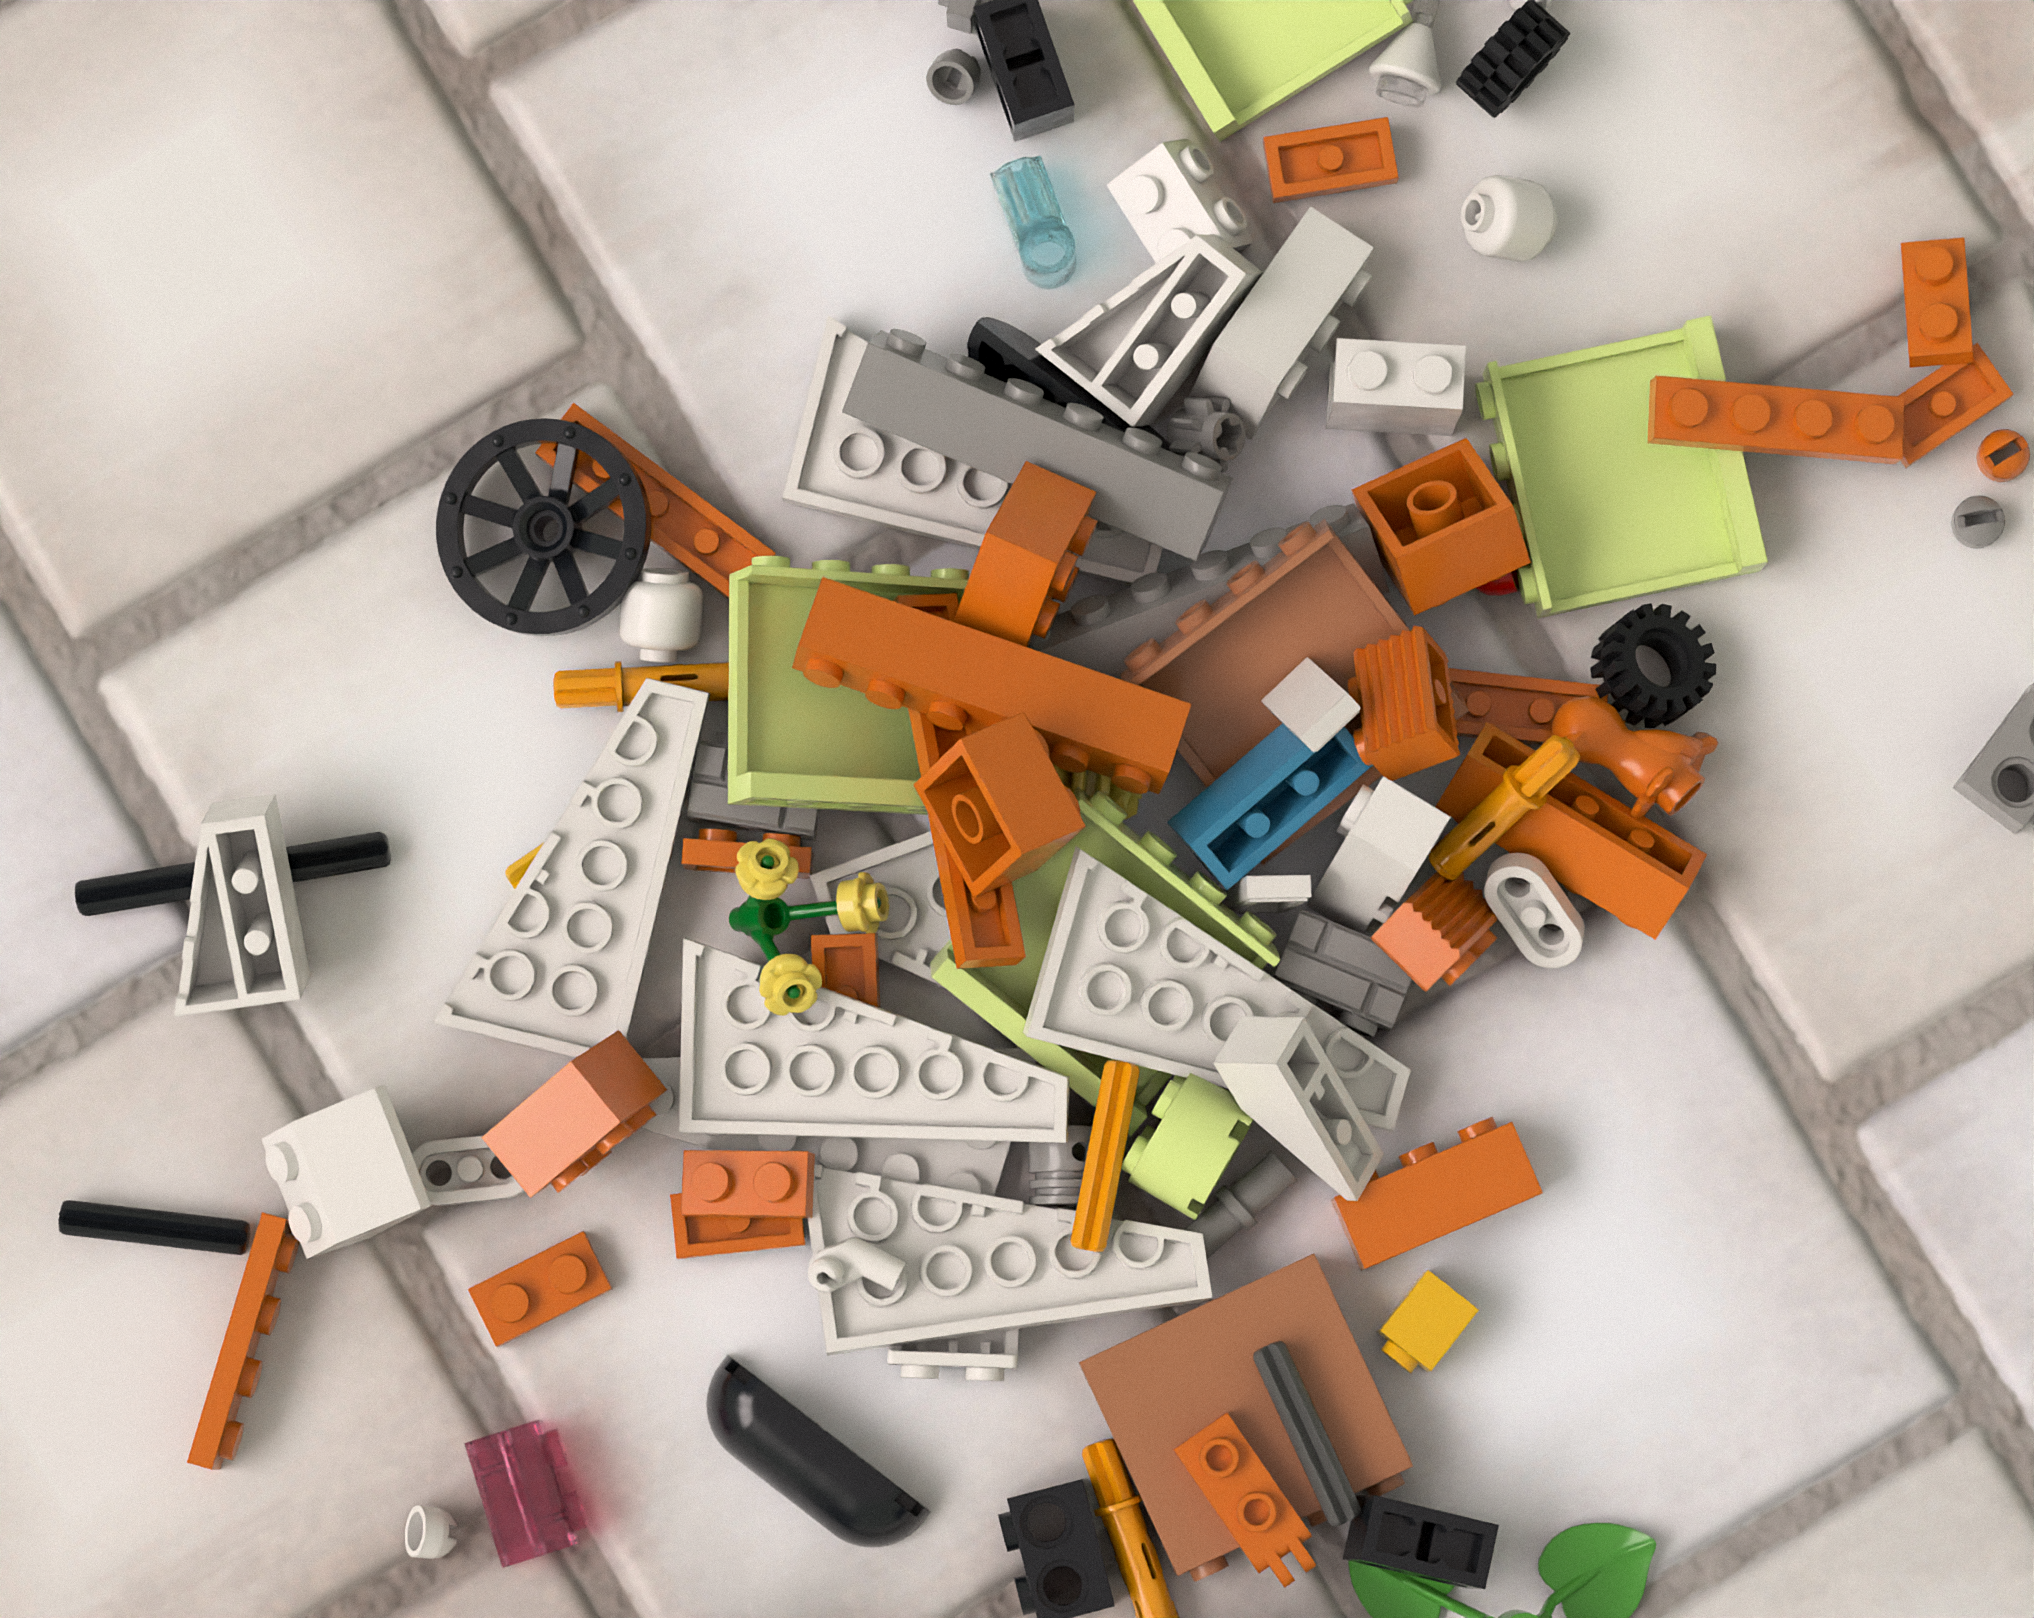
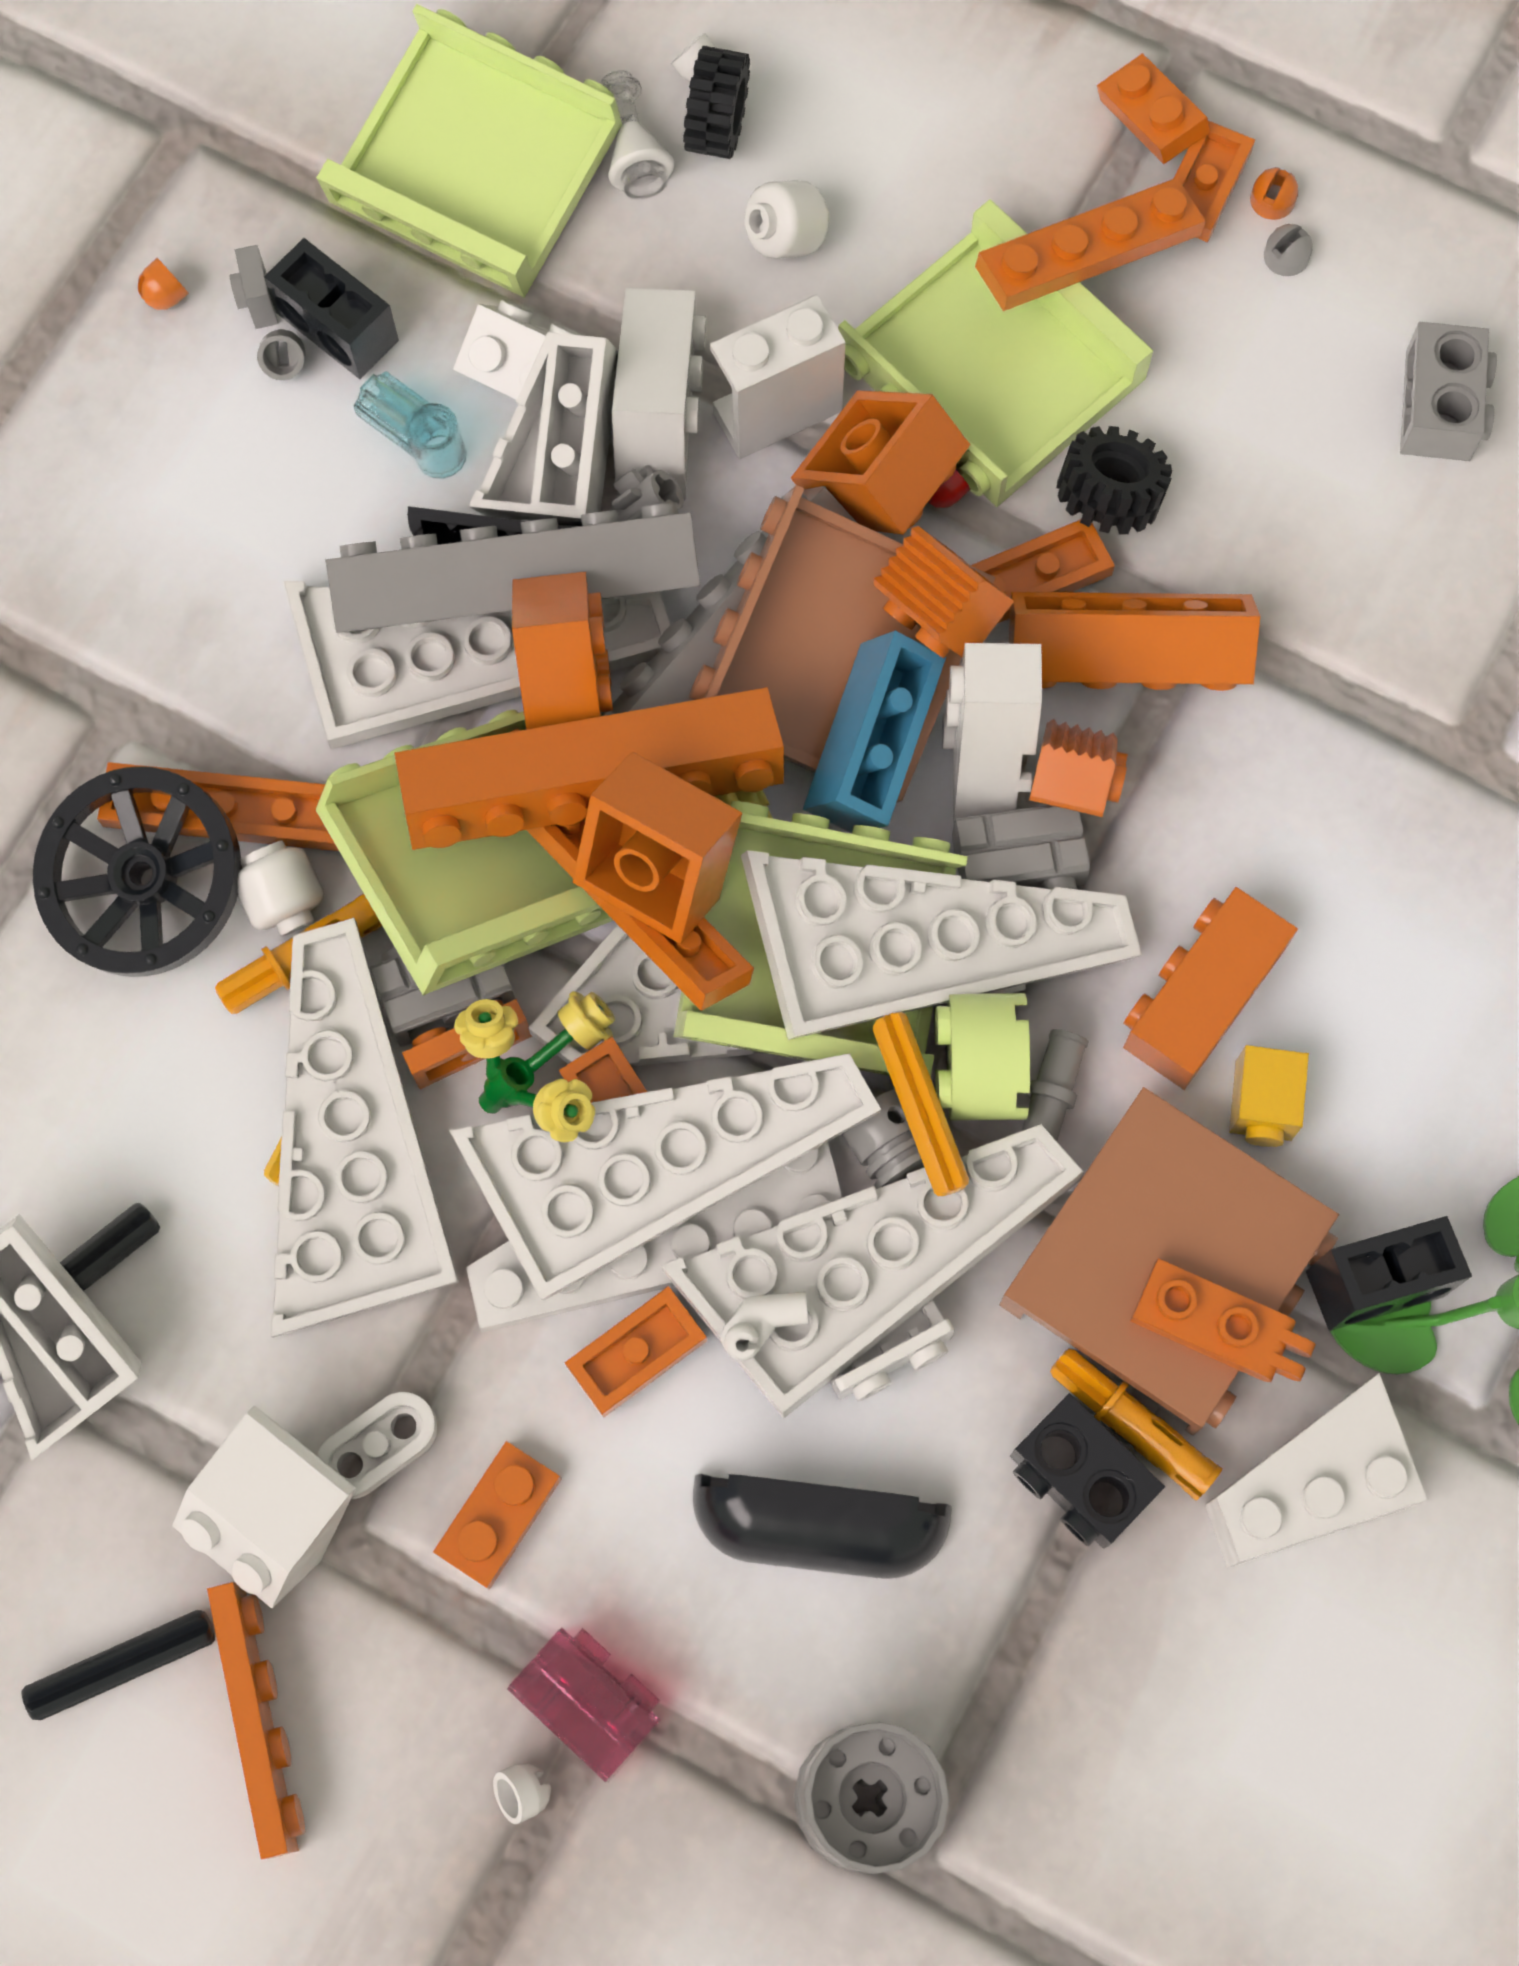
camera: 30 degrees left, 10 degrees down
brick [481,1030,667,1198] -> none
orange plate [681,1150,815,1219] -> none
white slope [1213,1016,1384,1201] -> none
white tile [1224,875,1312,914] -> none
dark grey axle [1253,1341,1361,1526] -> none
white tile [1261,657,1361,753] -> none
orange plate [1262,117,1399,203] -> none
light orange axle [1429,735,1580,880] -> none
white plate [1484,853,1585,968] -> none
orange animal [1552,696,1719,819] -> none

